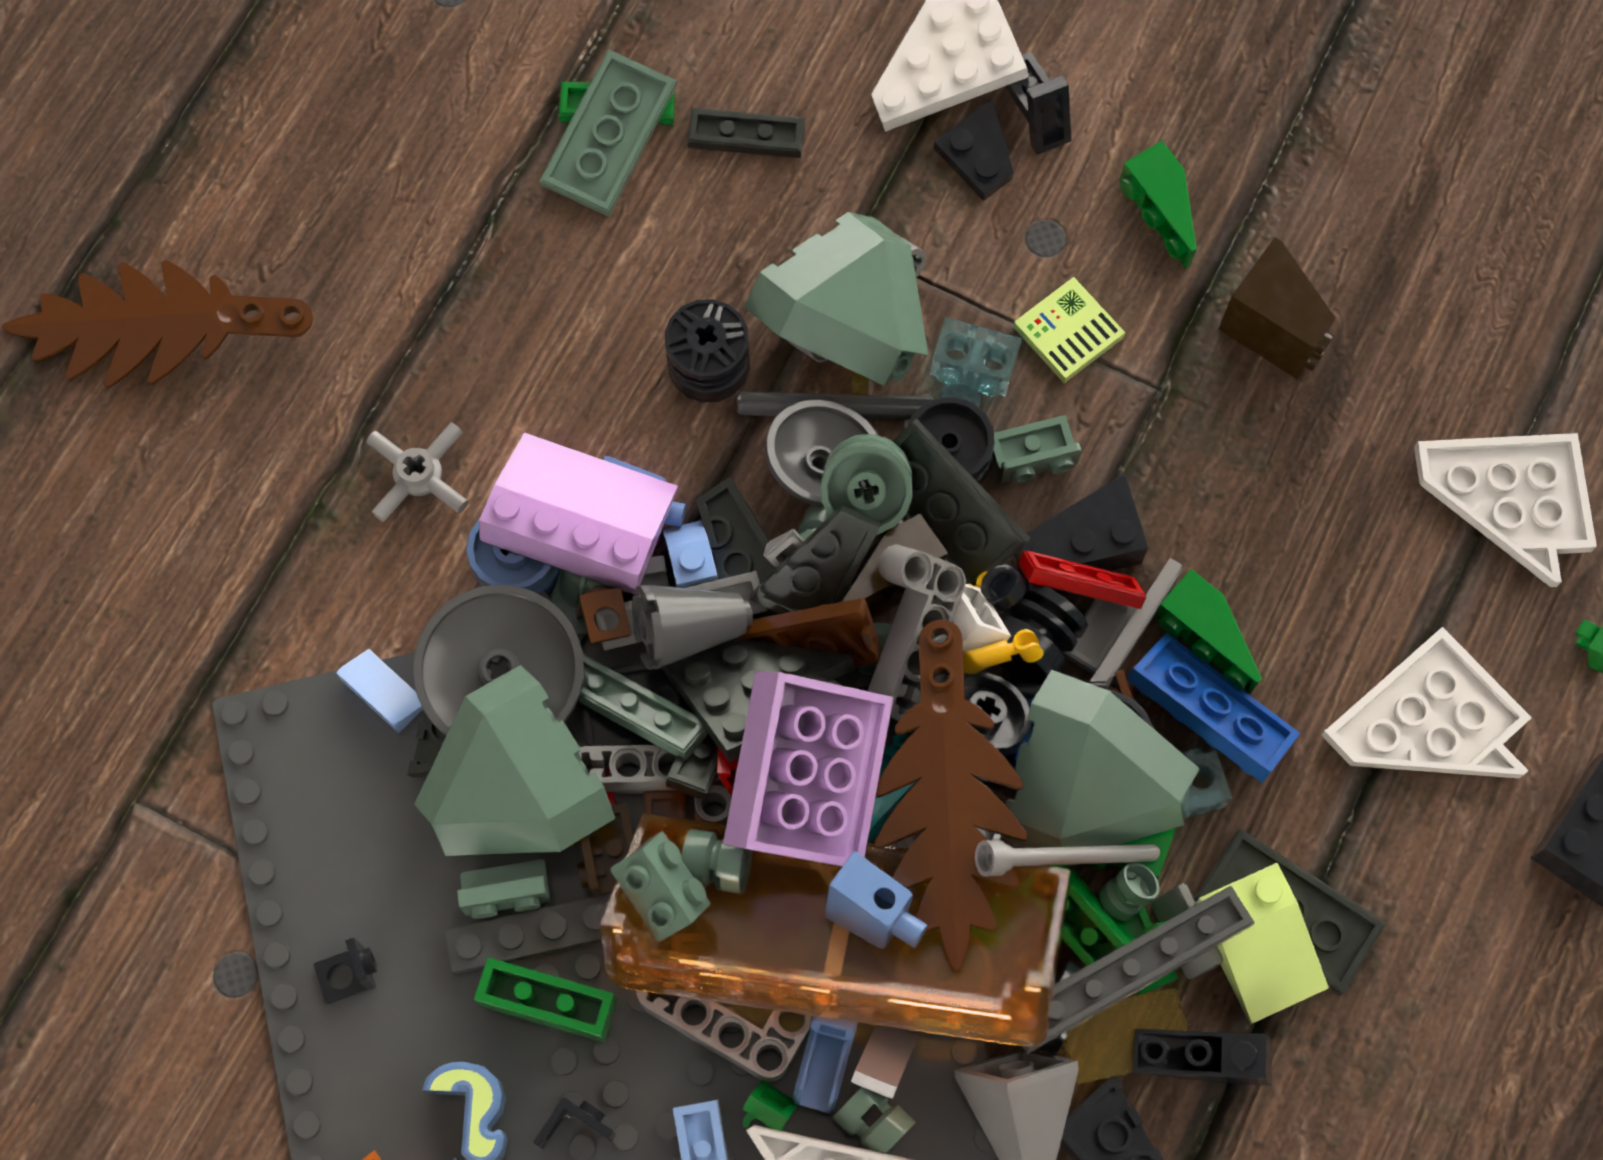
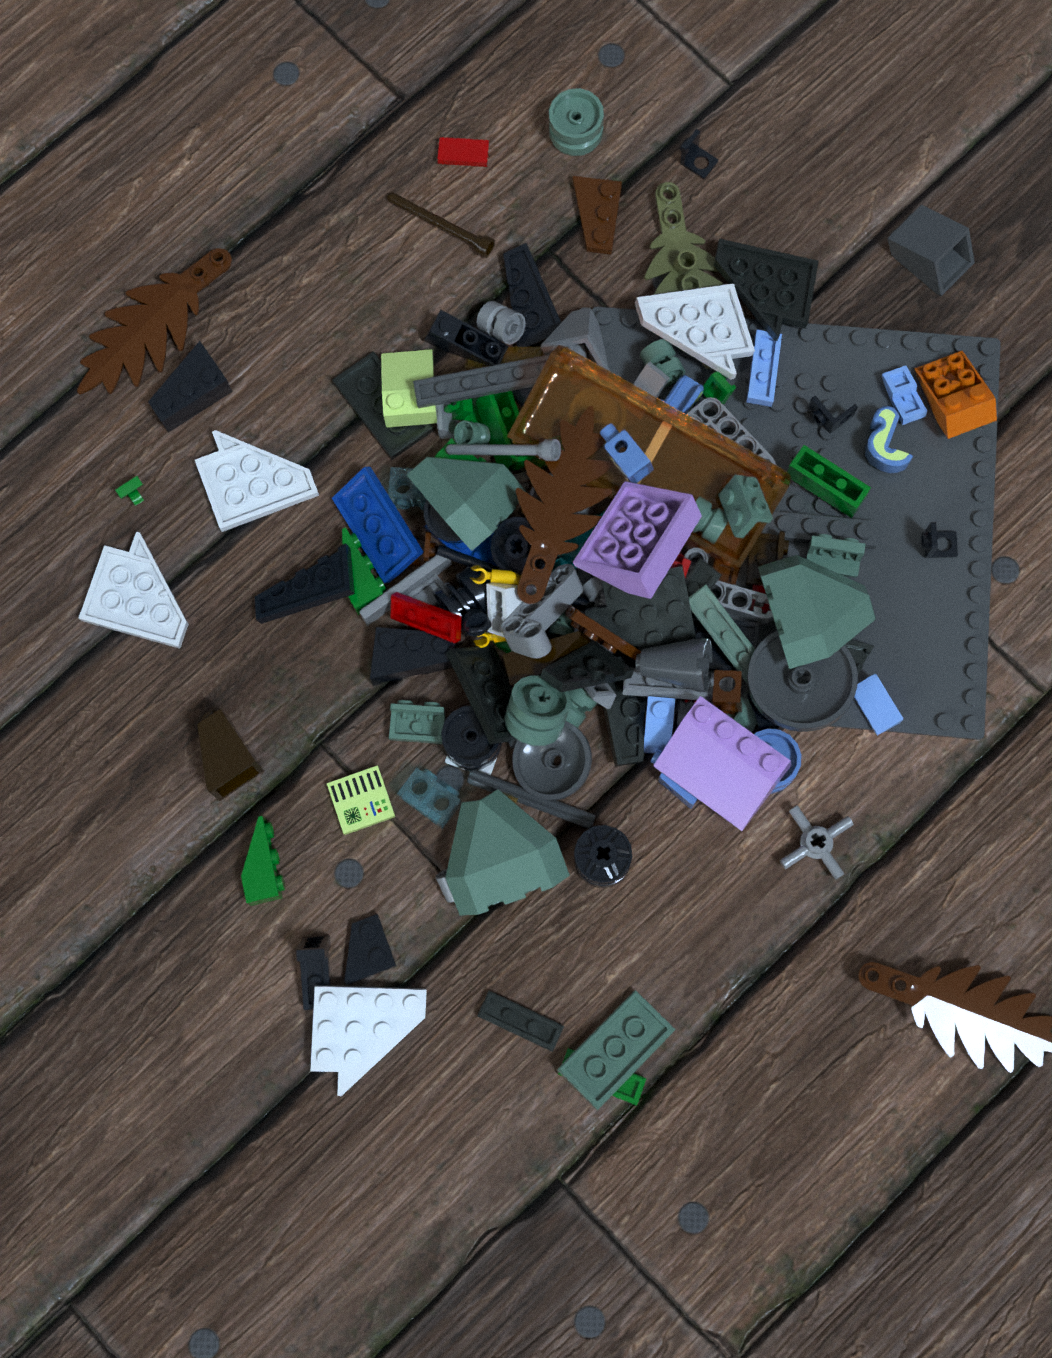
camera: 155 degrees left, 5 degrees up
none -> black wing [255,543,355,624]
none -> light grey wheel [477,301,526,345]

